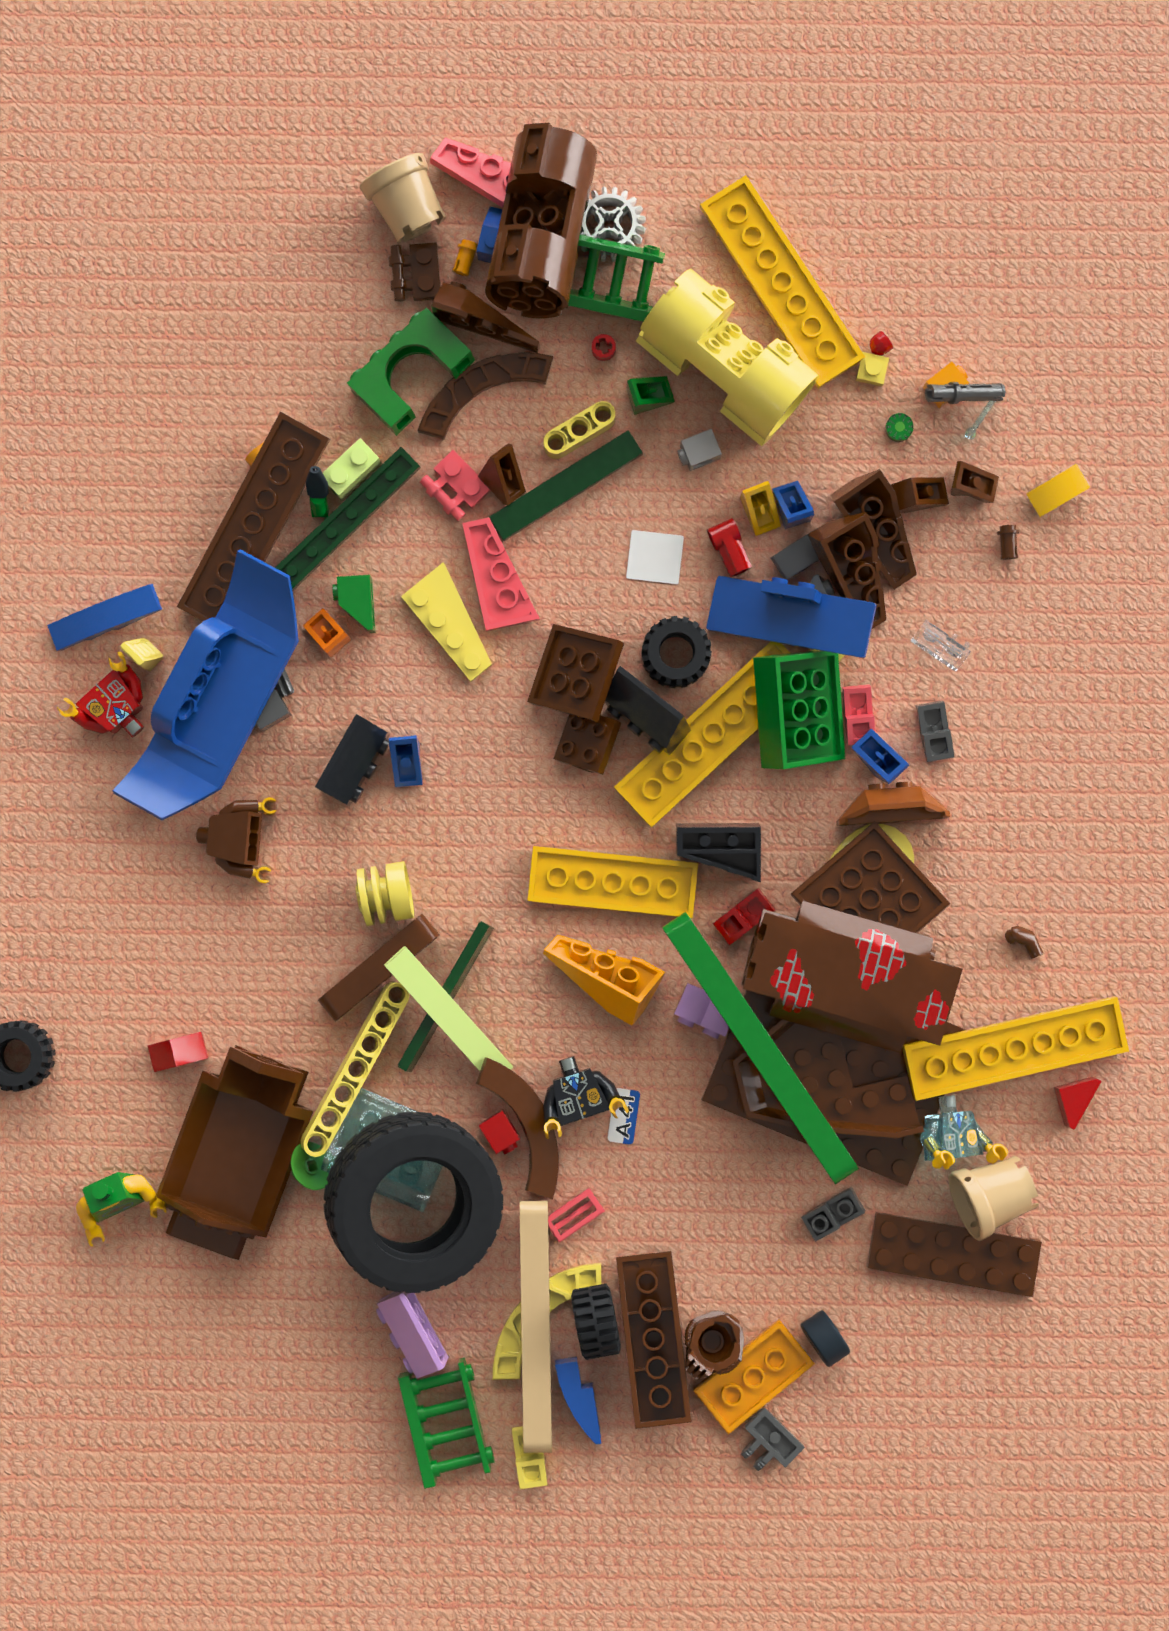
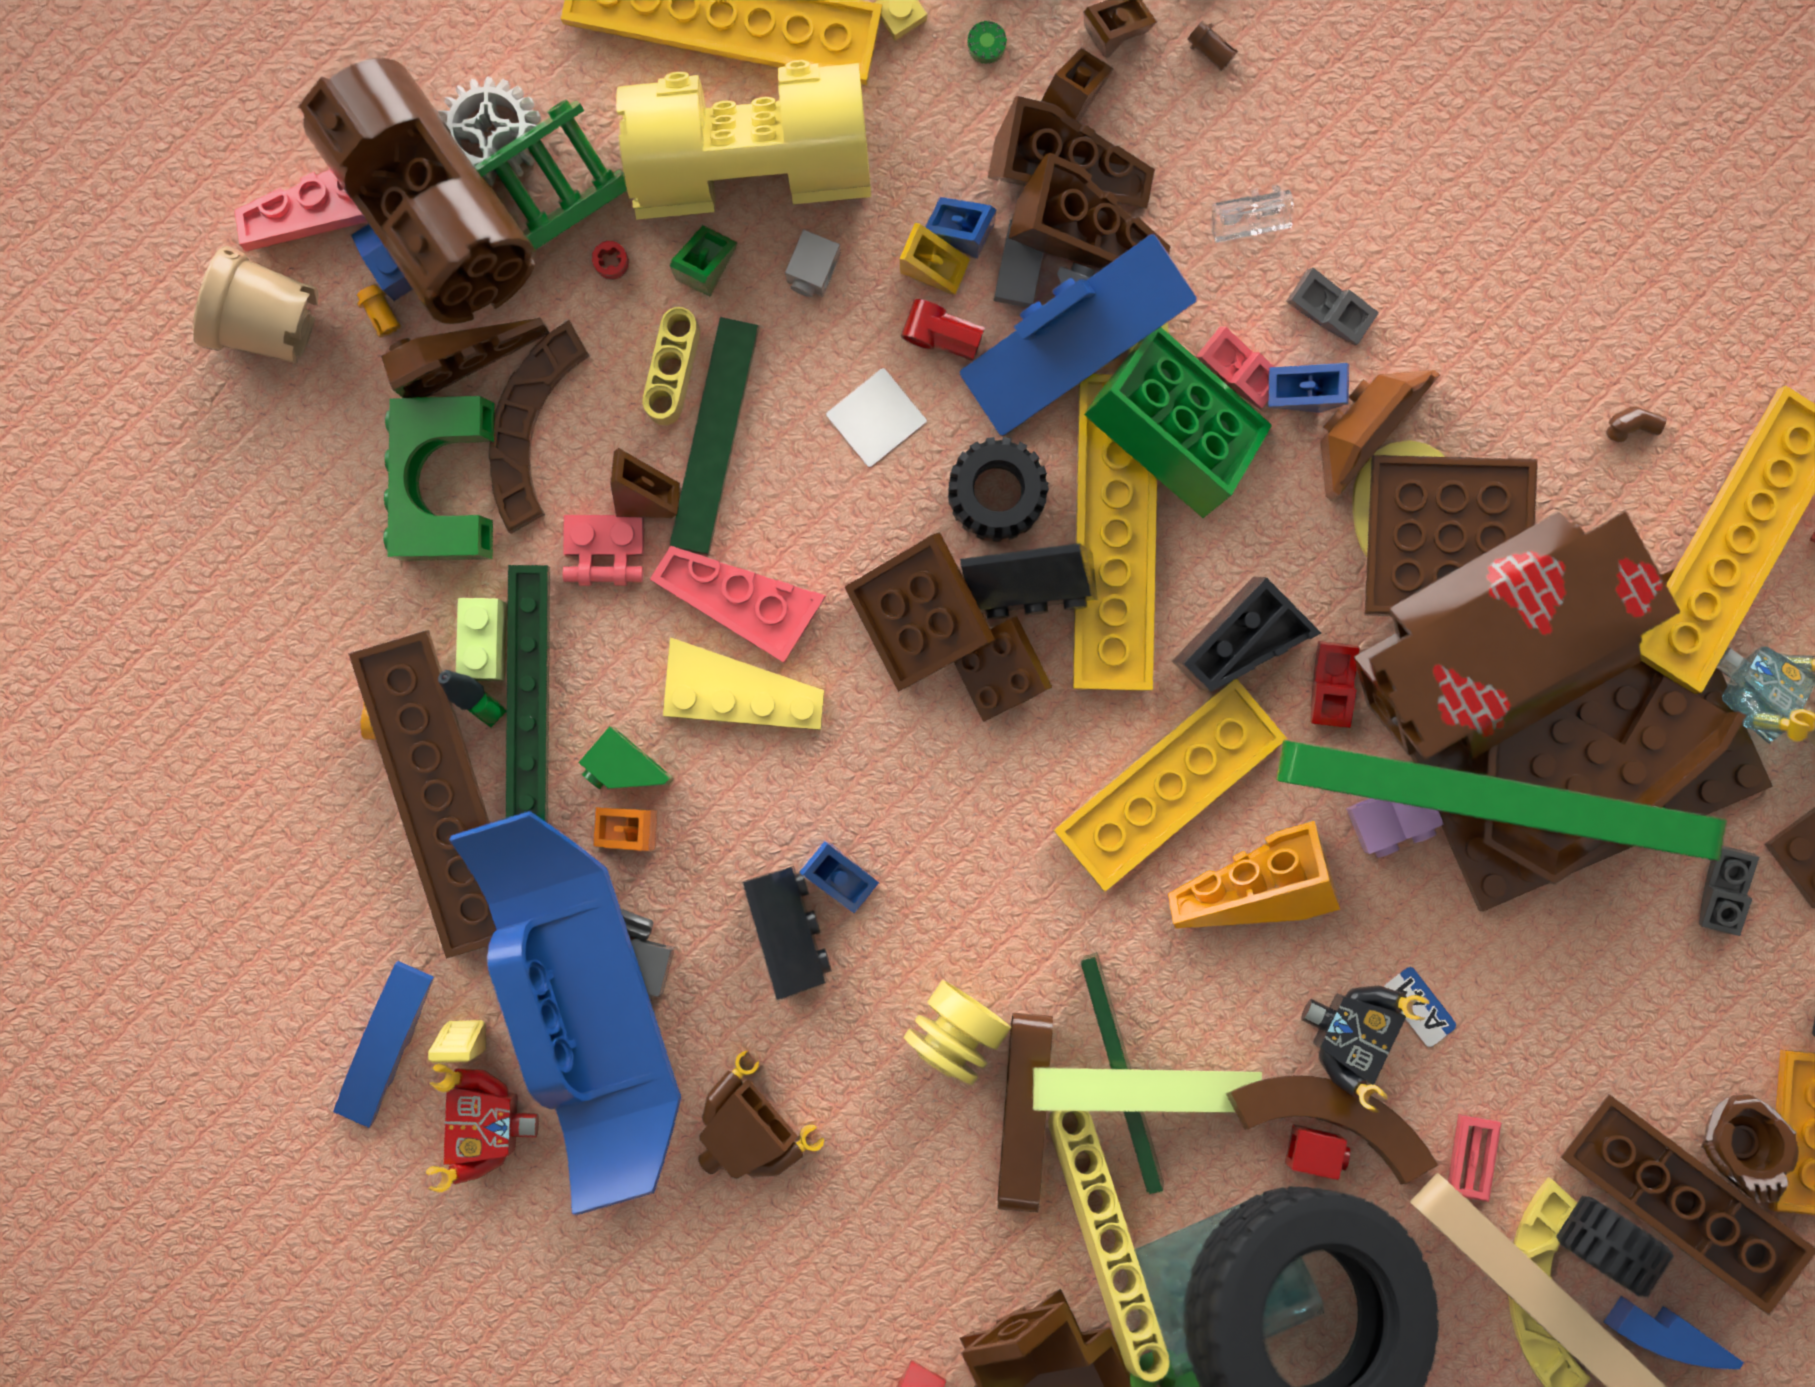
camera: 45 degrees left, 0 degrees up
reddish brown plate [389,242,440,302] -> none

